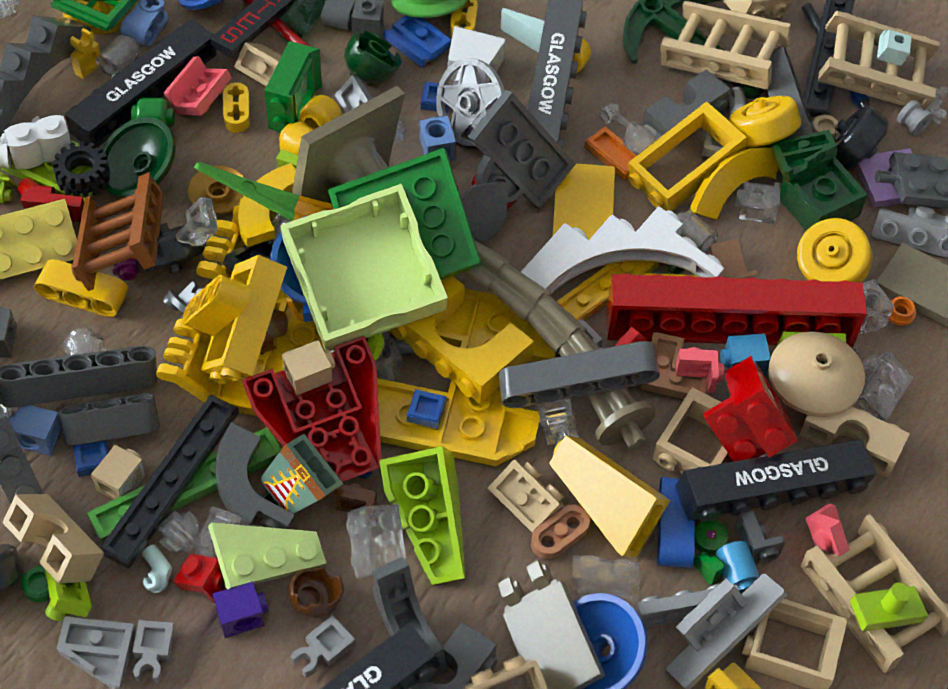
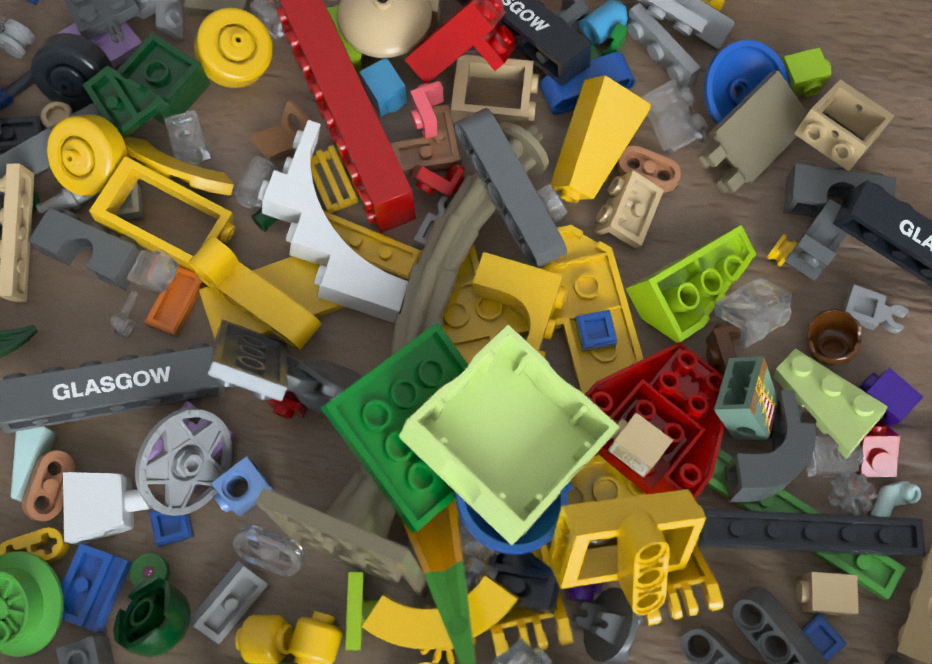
camera: 110 degrees left, 15 degrees up
none -> nougat plate [22,450,75,521]
none -> green tile [130,554,170,587]
none -> yellow beam [188,236,322,351]
none -> yellow bush [766,234,798,267]

